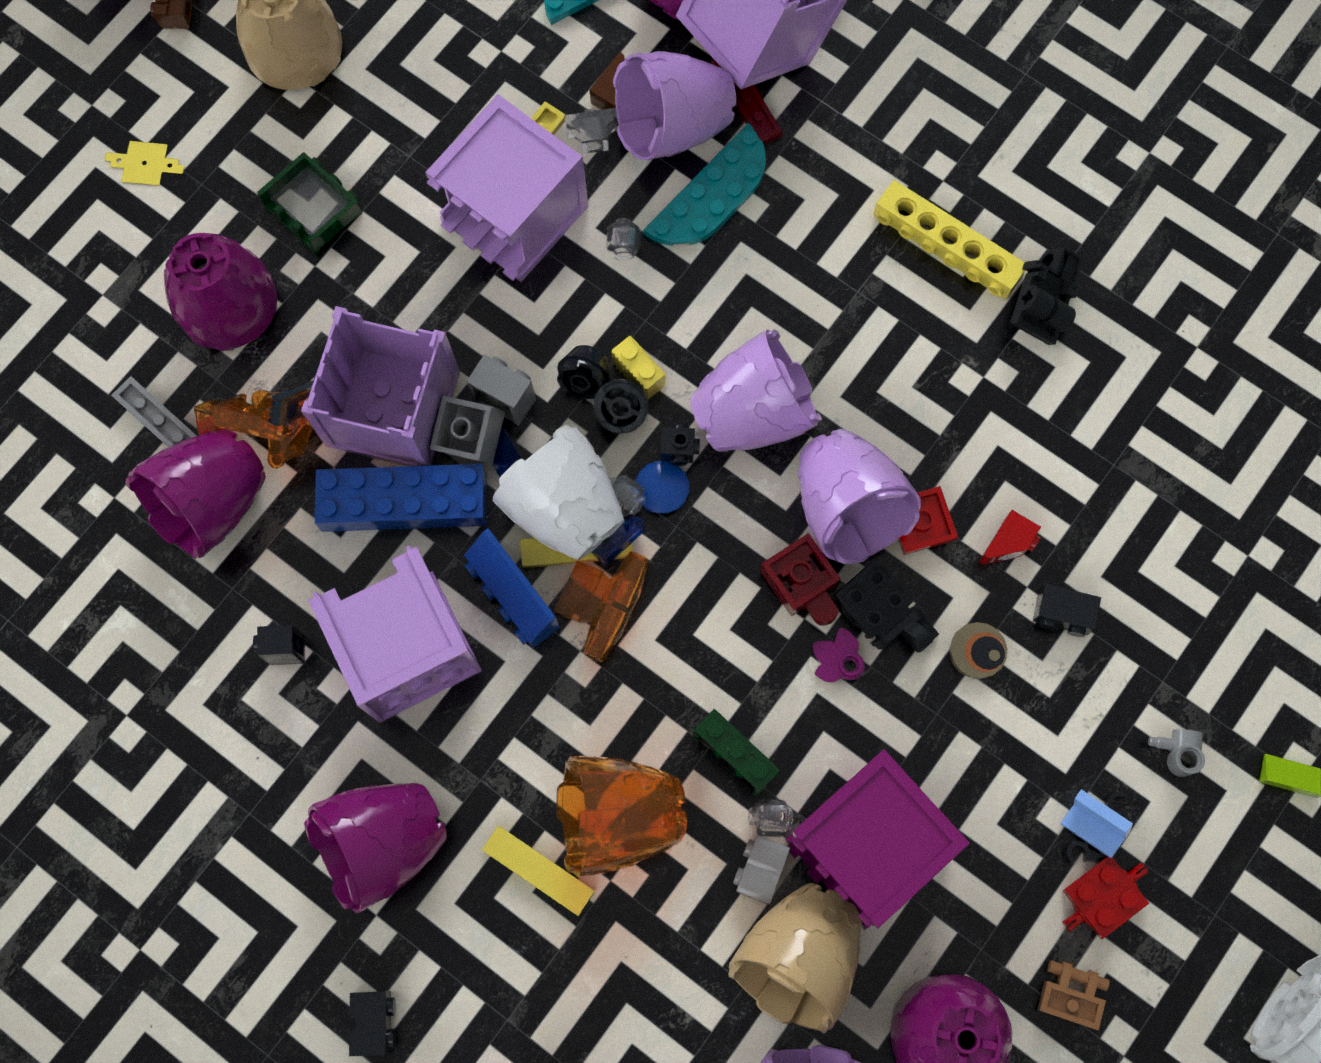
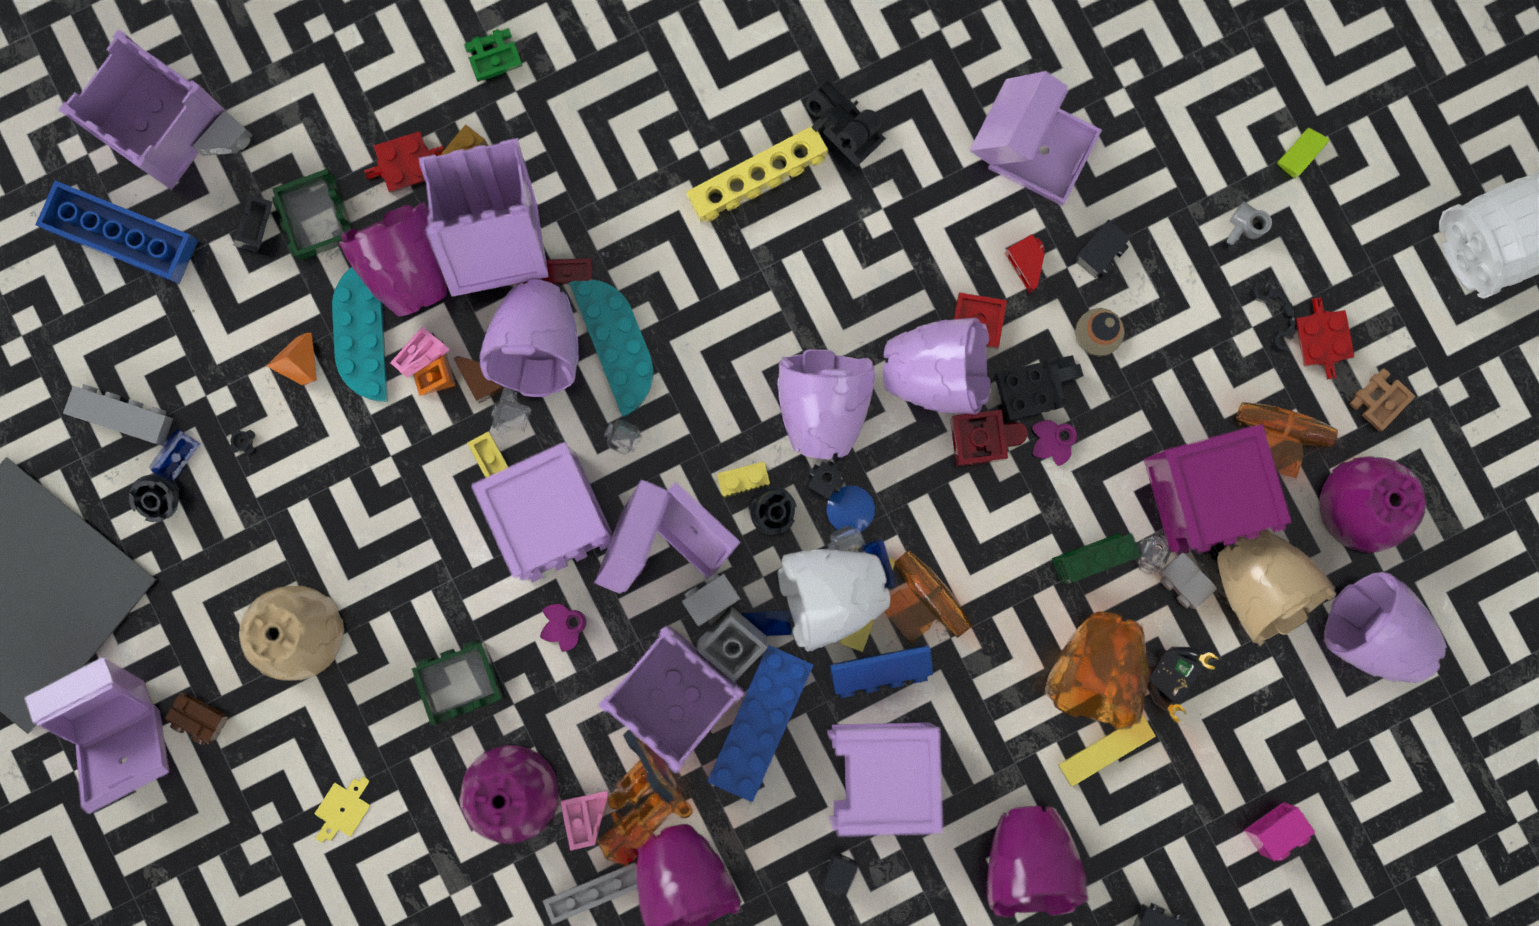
camera: 70 degrees left, 10 degrees up
black cone [557,345,609,399] -> none
light blue panel [1061,789,1133,858] -> none
none -> bright pink wing [391,327,450,378]
none -> orange slope [413,340,456,396]
none -> magenta plate [540,604,586,652]
none -> bright pink wing [560,790,609,850]
none -> lavender container [594,480,740,594]
none -> lavender container [969,71,1102,206]
none -> torso [1138,647,1219,722]
none -> clear orange plate [1236,402,1338,479]

